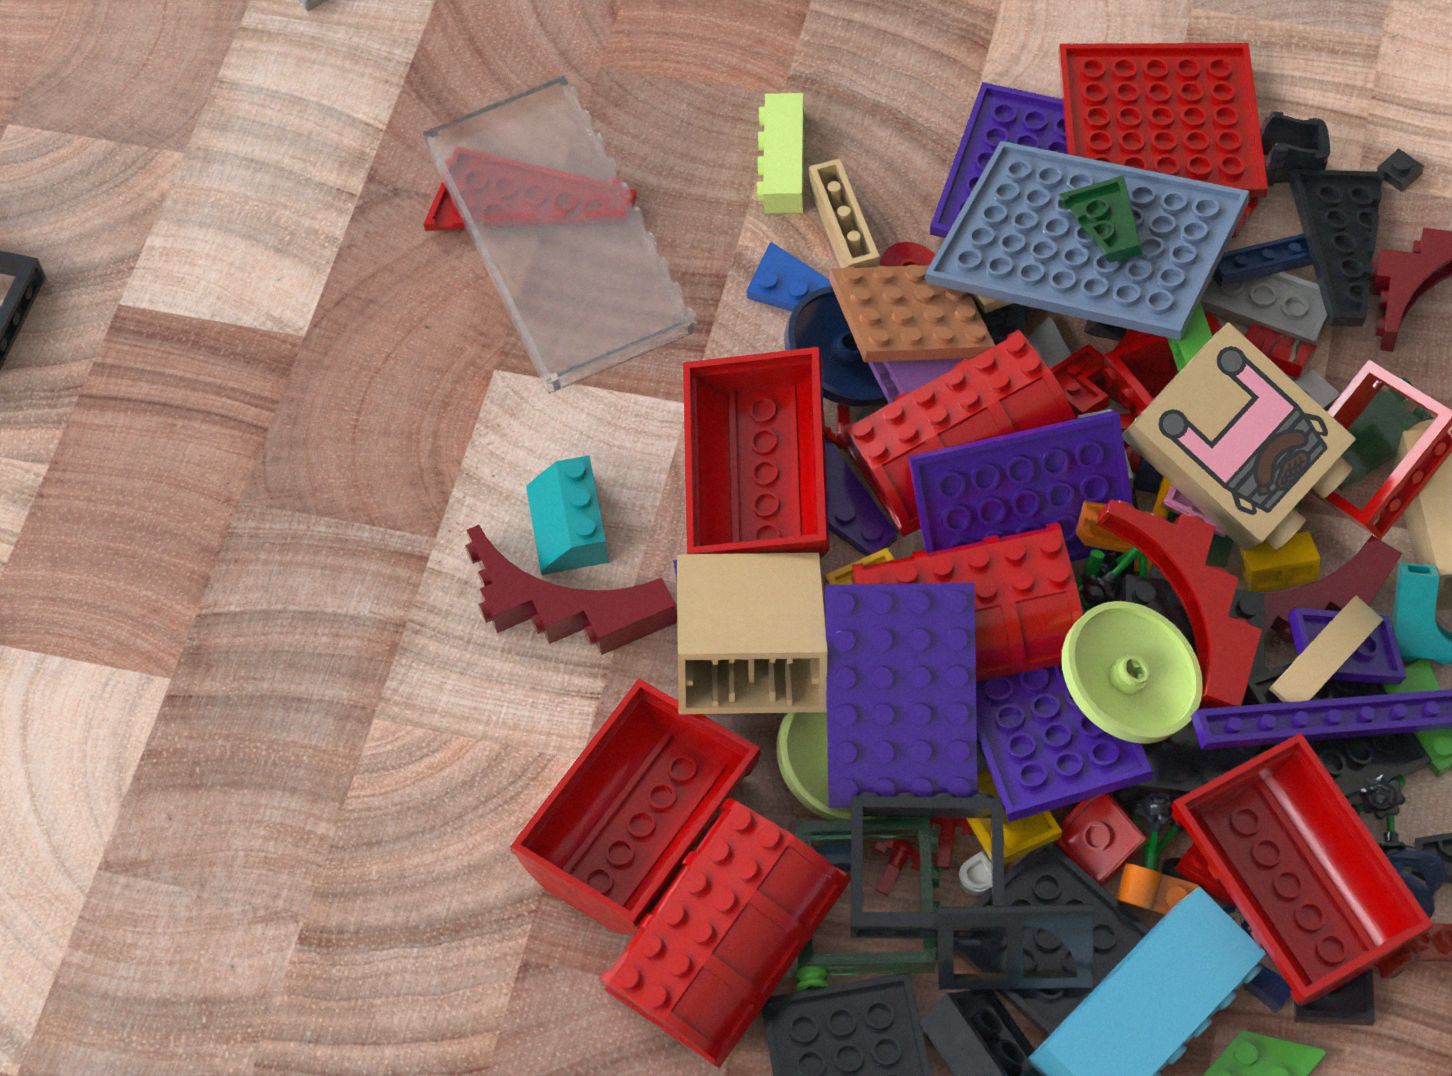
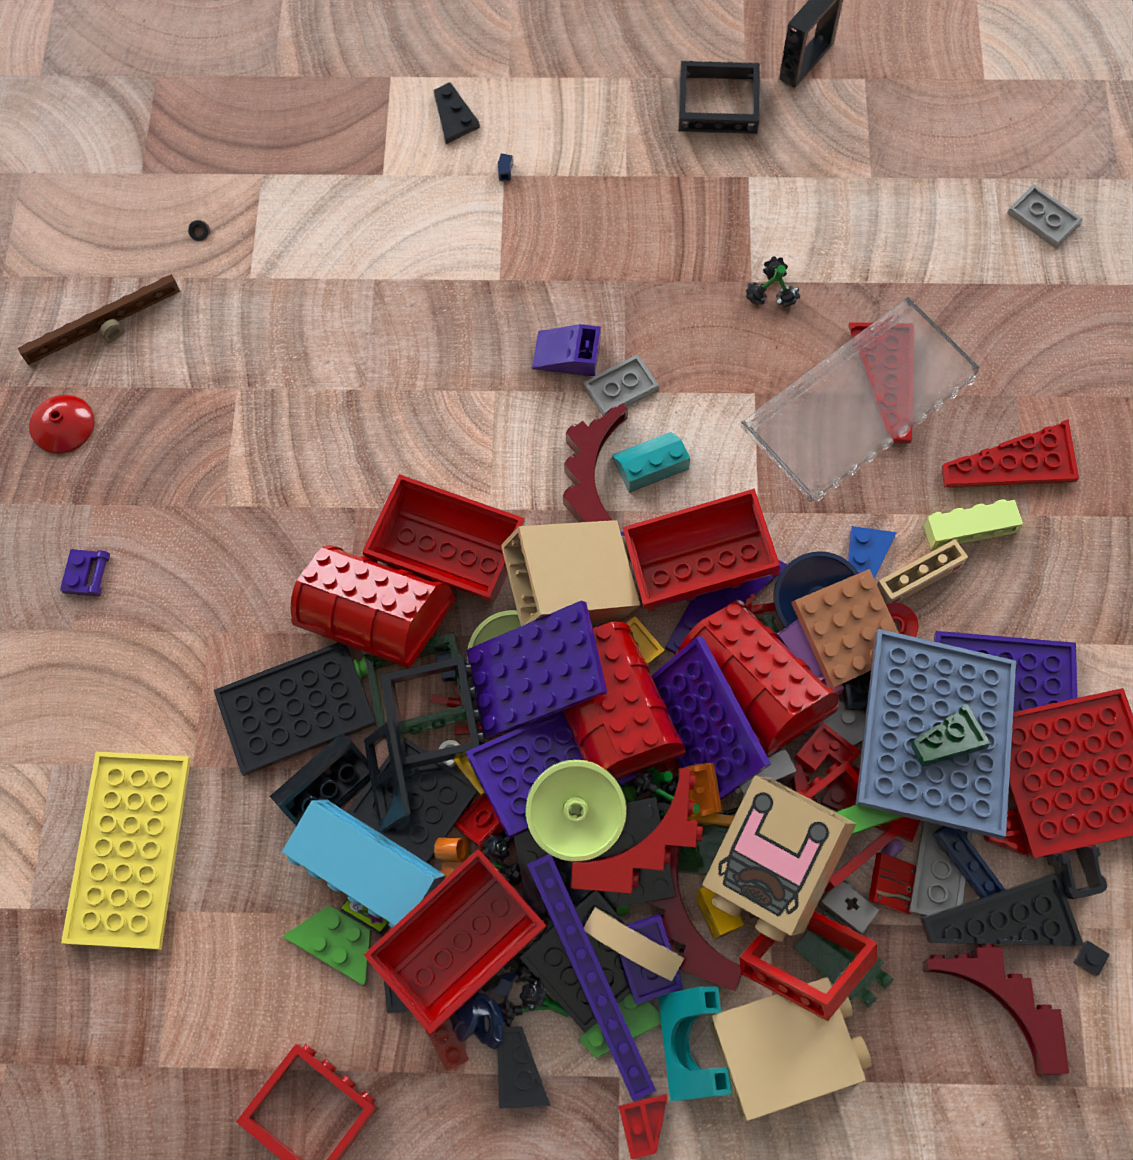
camera: 75 degrees right, 10 degrees up
none -> slope [339,899,389,937]
none -> dark purple slope [532,324,601,376]
none -> light grey tile [583,354,660,416]
none -> black plant [746,256,800,307]
none -> red wing [941,419,1079,488]

